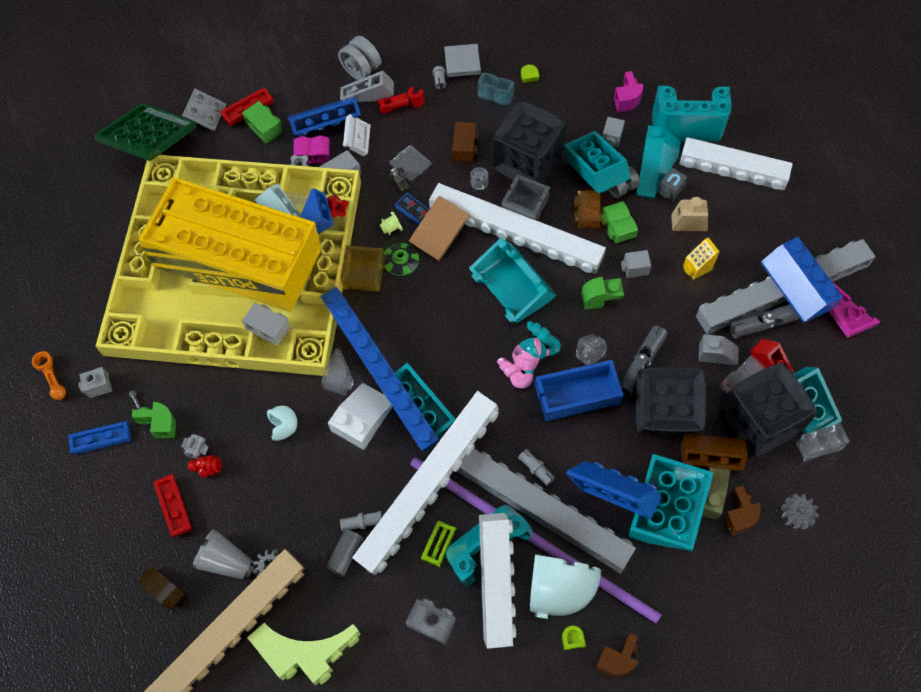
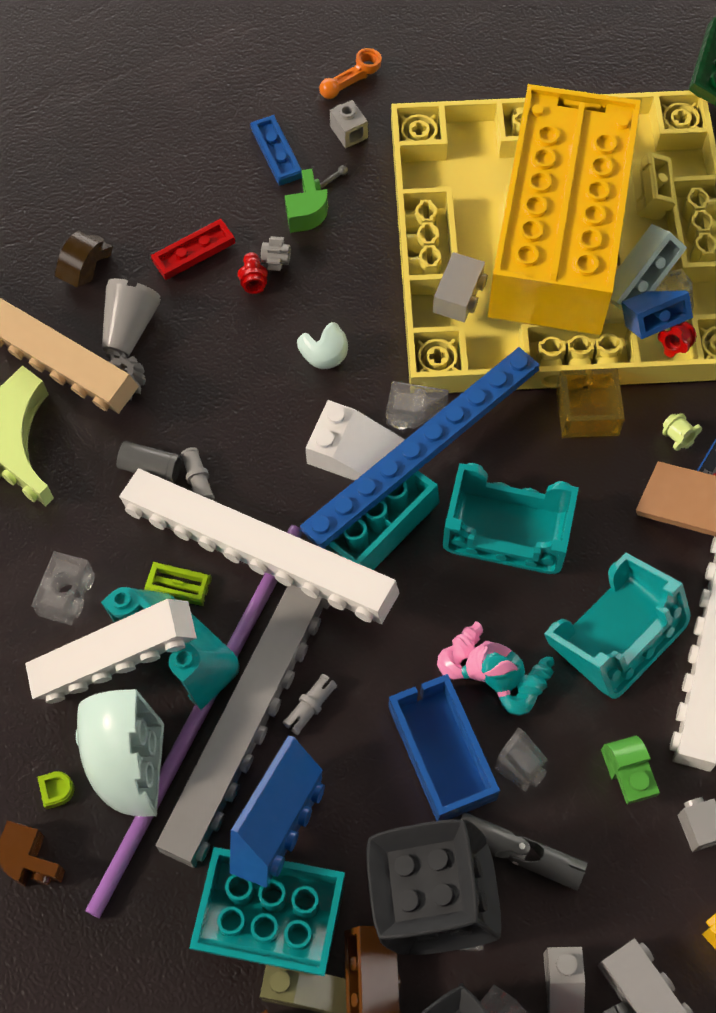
camera: 80 degrees right, 0 degrees up
dish [383,243,419,276] -> none
none -> teal windscreen [443,463,579,574]

